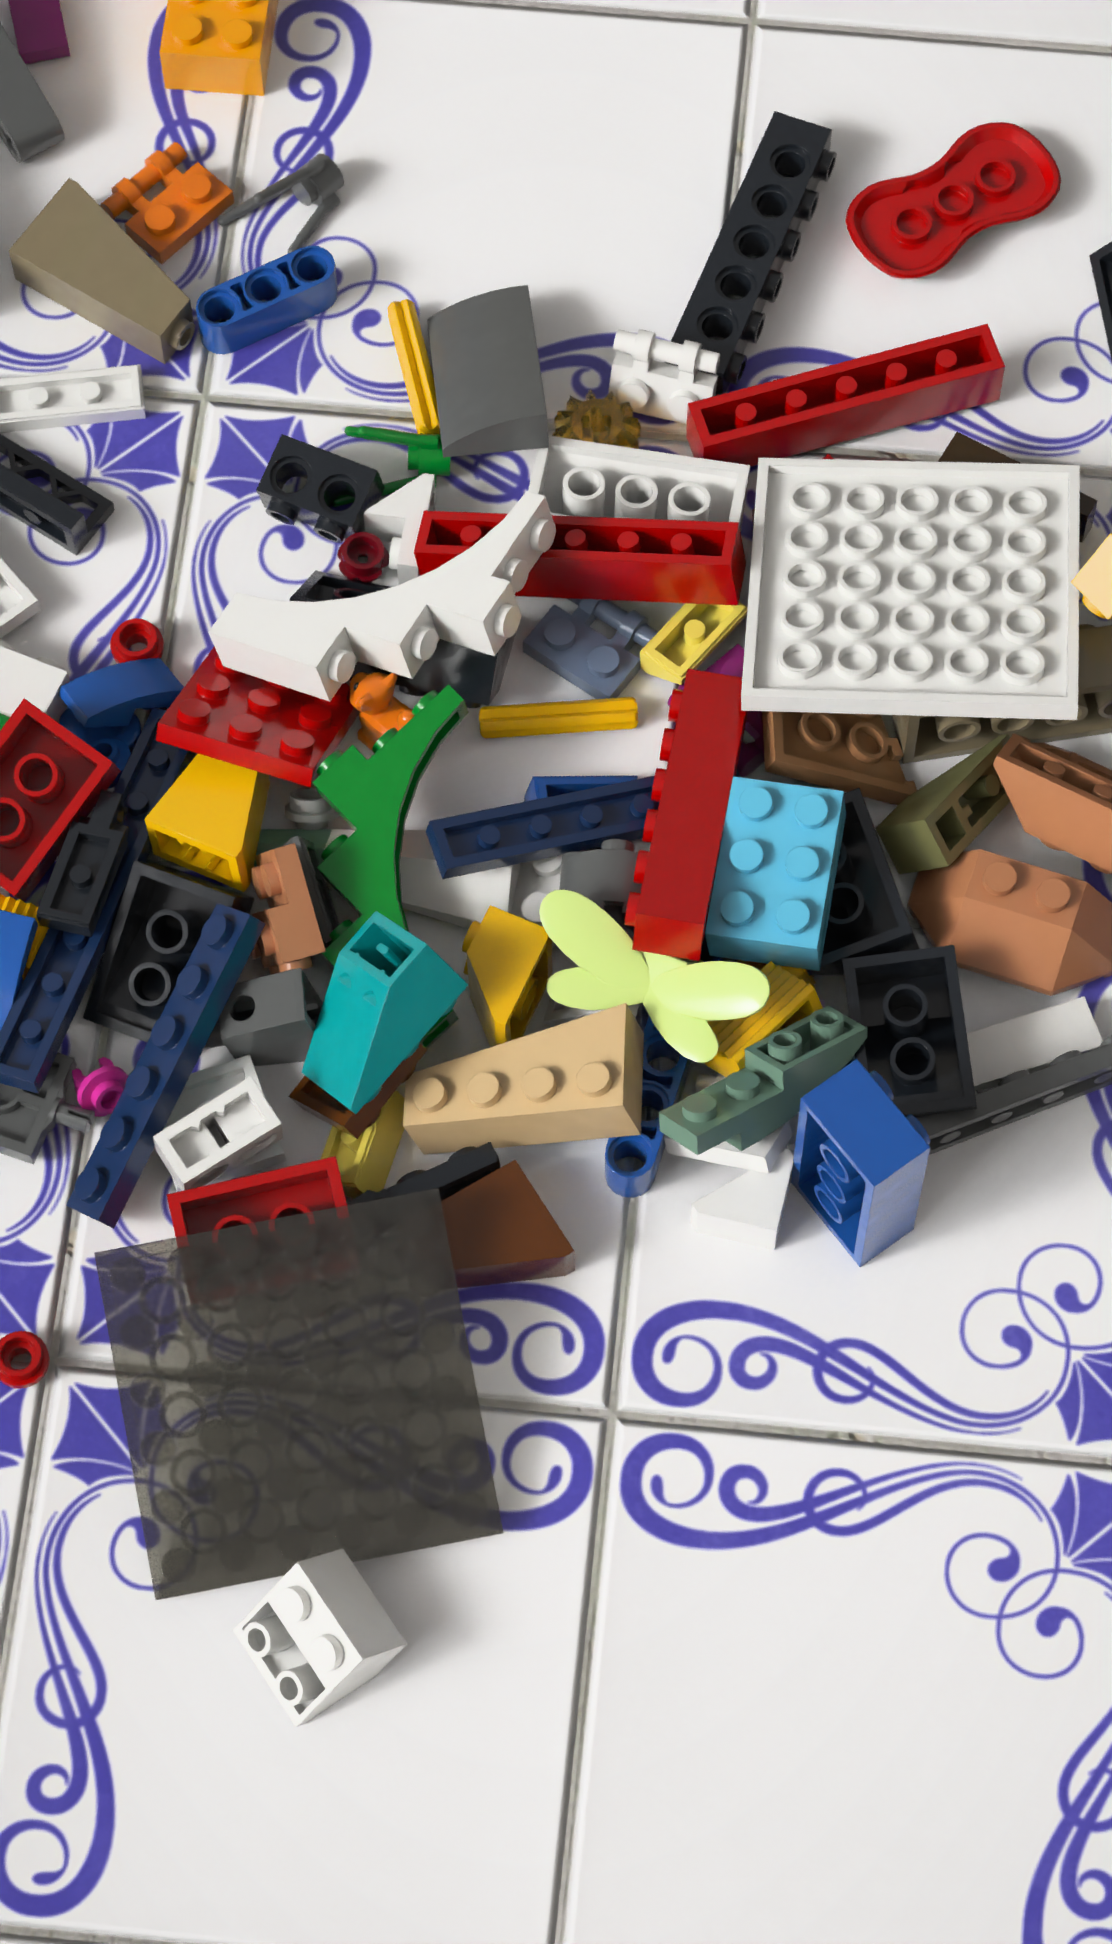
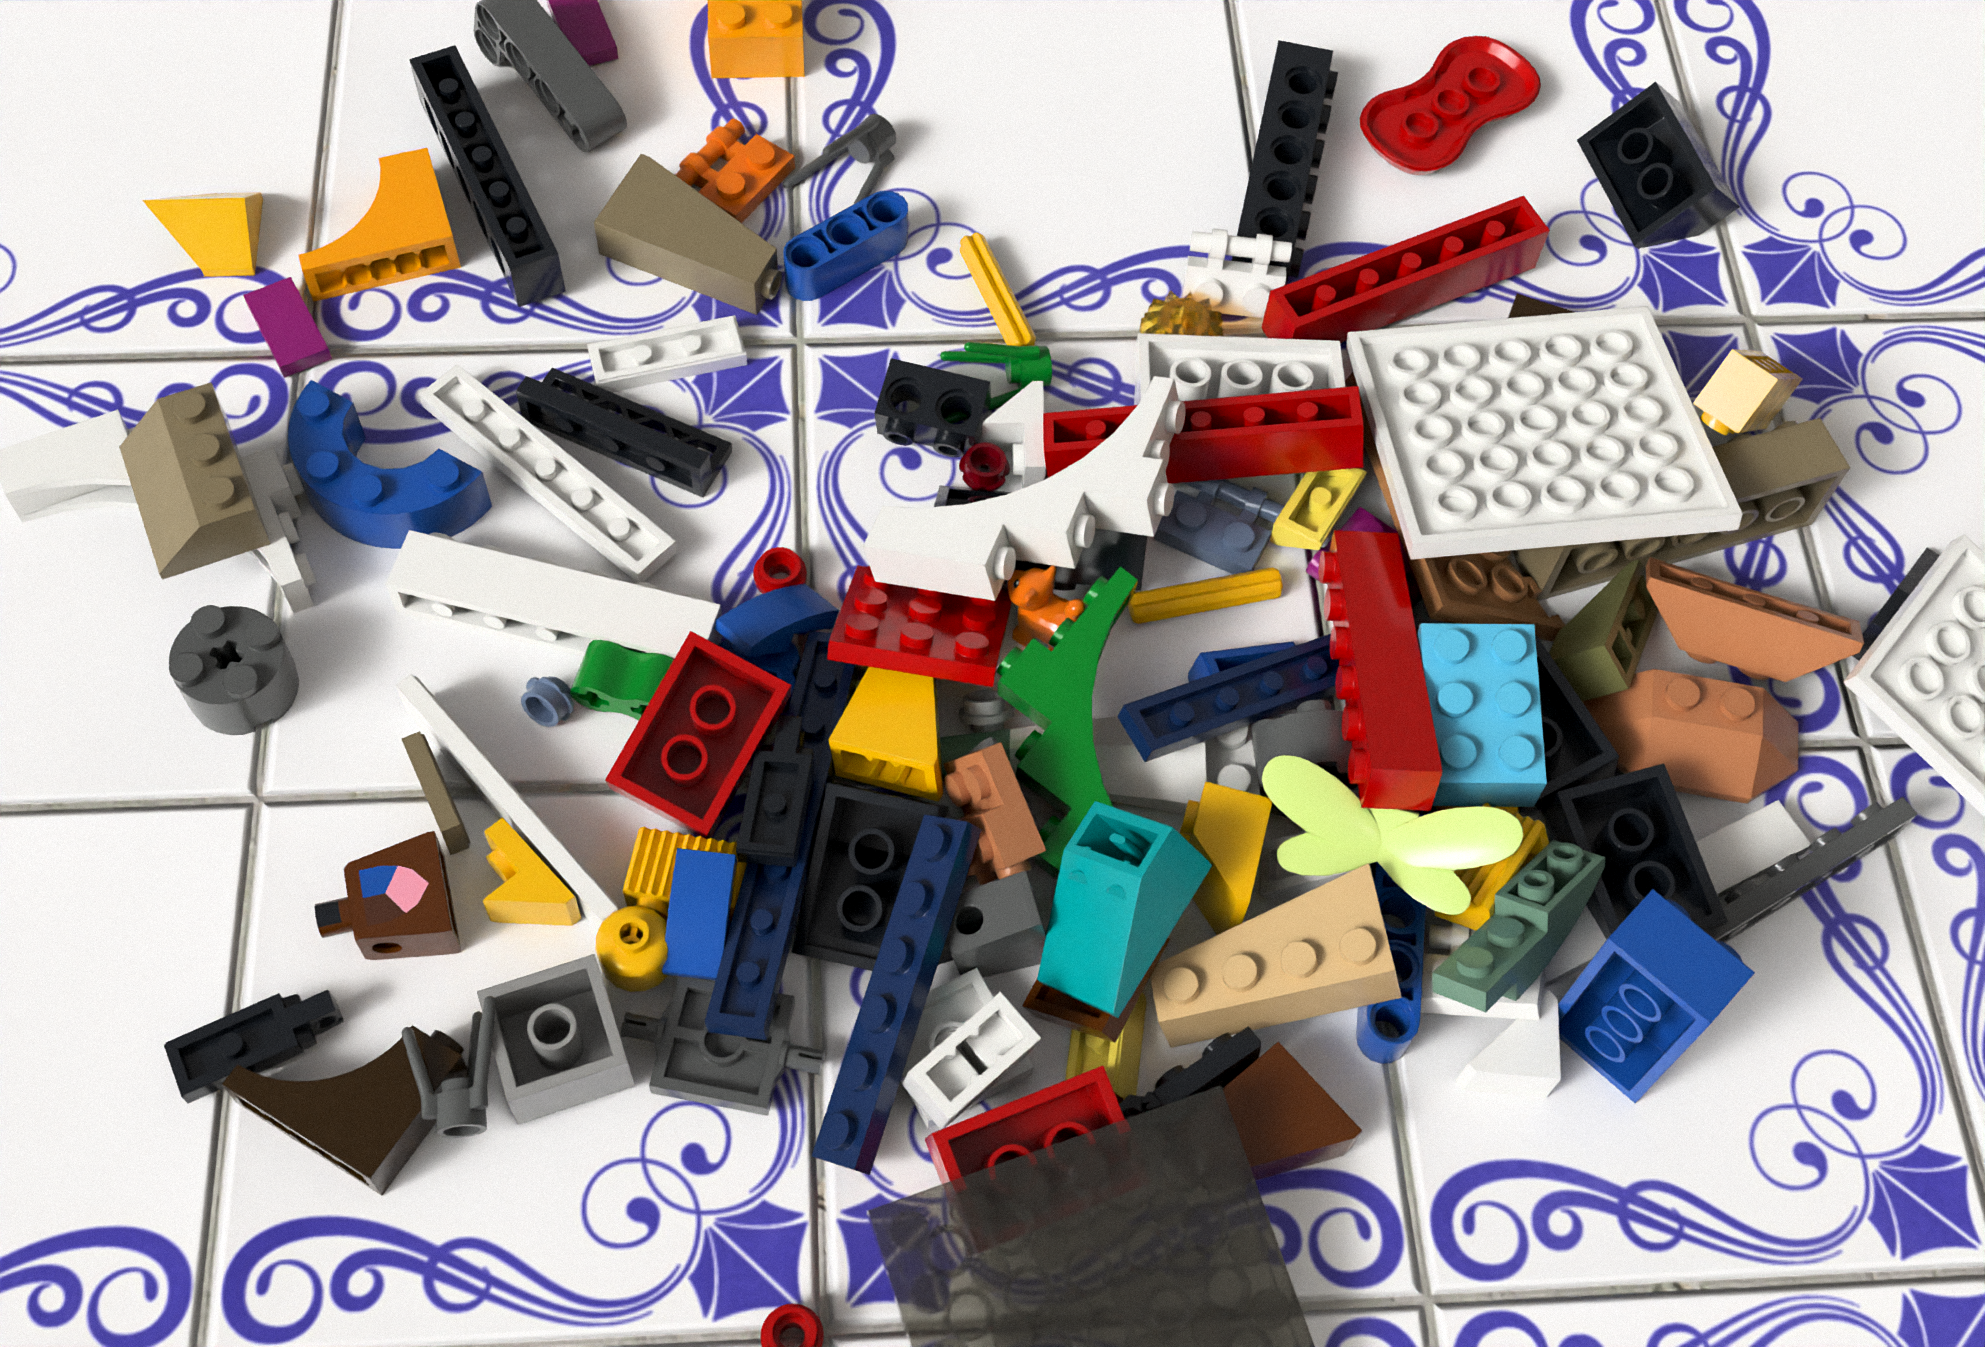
camera: 15 degrees left, 5 degrees down
dark pink plate [72,1057,128,1117] -> none
dark grey slope [427,285,549,457] -> none

